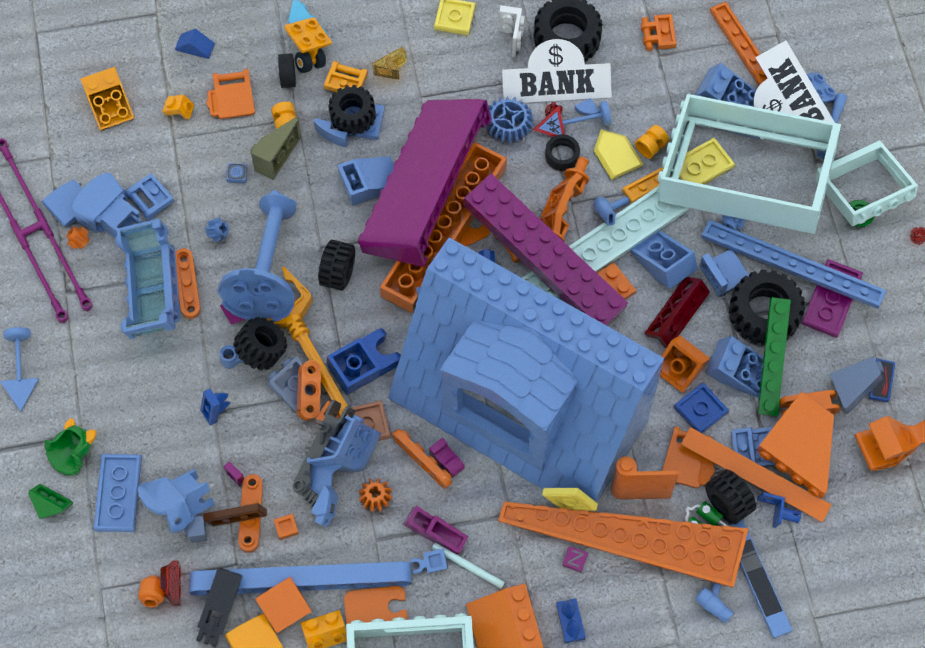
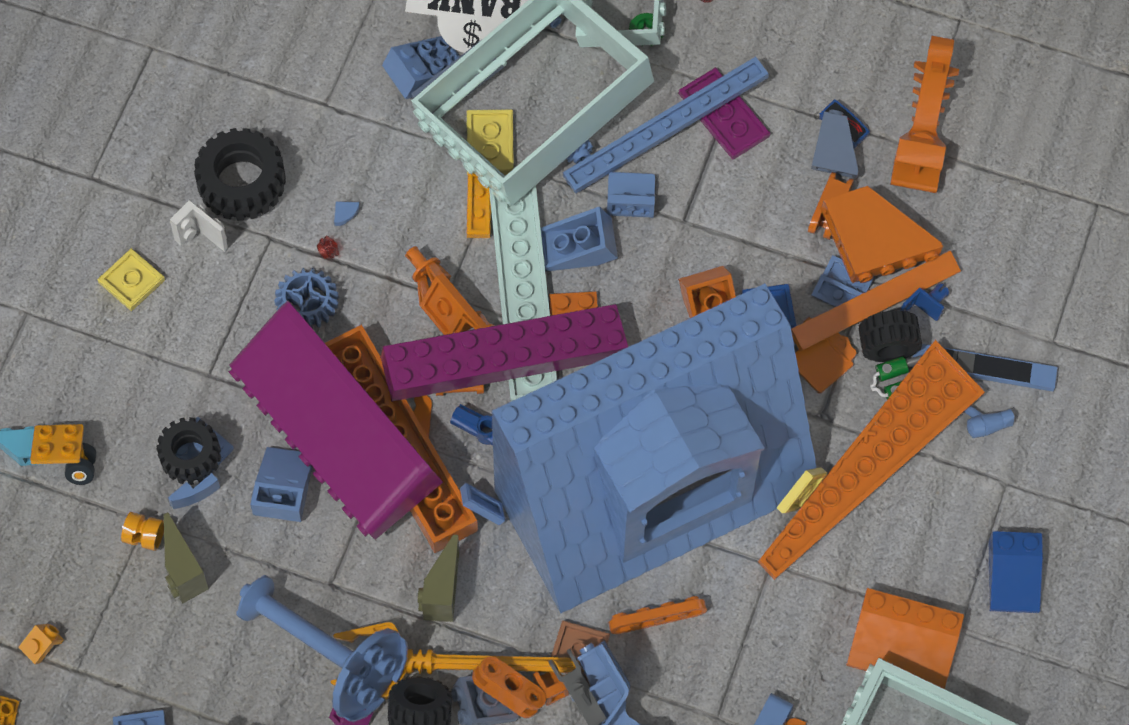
camera: 60 degrees left, 0 degrees up
medium blue gear [205,217,229,242] -> none
orange piece [206,69,255,119] -> none
tile [226,163,247,183] -> none
black tyre [278,53,296,88] -> none
black tyre [318,239,356,291] -> none
light orange plate [324,61,368,92] -> none
blue brick [326,328,401,396] -> none
orange gear [359,478,392,513] -> none
clear yellow slope [372,46,407,79] -> none
magenta slope [403,505,469,554] -> none
medium blue plate [410,548,448,574] -> none
magenta leg [429,437,465,478] -> none
light aqua bar [432,542,505,589] -> none
white sticker [502,39,612,103] -> none
medium blue piece [532,101,612,137] -> none
black tyre [545,134,580,171] -> none
blue tile [556,598,586,643] -> none
magenta tile [562,546,588,573] -> none
light yellow tile [593,129,644,180] -> none
medium blue piece [593,197,629,226] -> none
orange door [611,456,678,500] -> none
light orange wheel [635,124,670,159] -> none
orange plate [641,14,677,51] -> none
dark red fence [645,277,710,348] -> none
medium blue slope [705,336,763,398] -> none
orange tile [710,2,768,86] -> none
black tyre [729,270,805,346] -> none
green plate [757,297,791,416] -> none
none -> olive slope [418,535,460,622]

